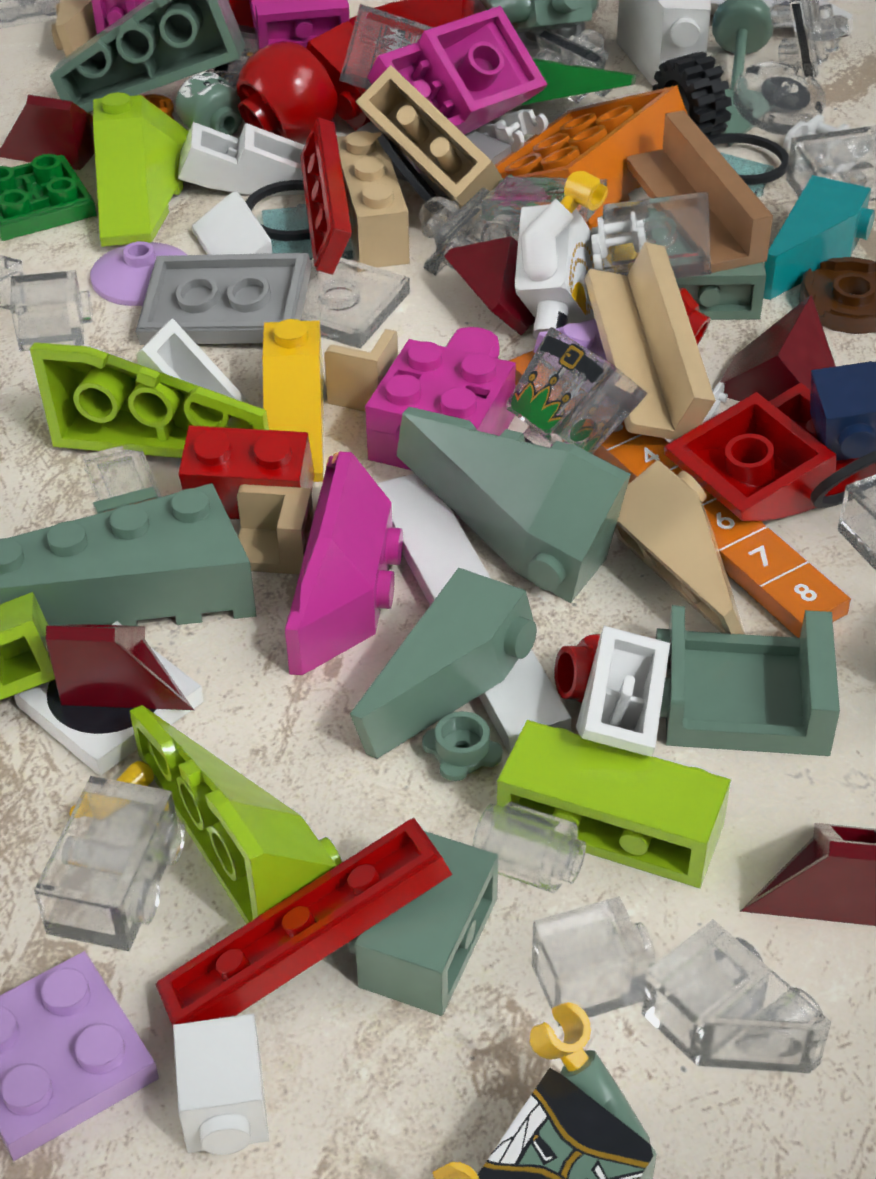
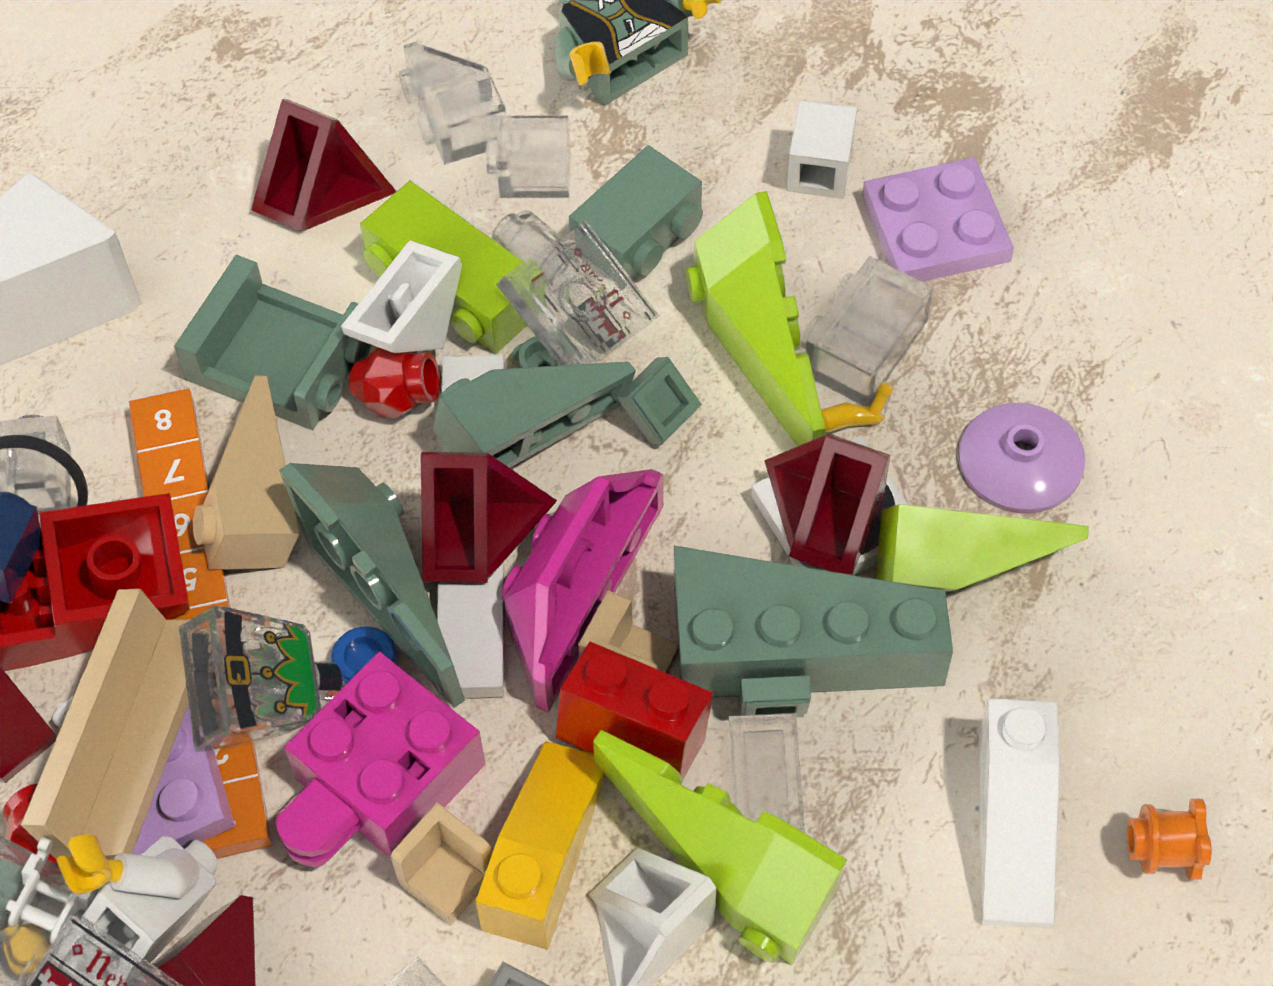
camera: 160 degrees left, 15 degrees up
red tile [155,818,453,1026] -> none
none -> dark red slope [421,452,557,583]
none -> clear tile [496,220,660,366]
none -> sand green tile [617,357,702,445]

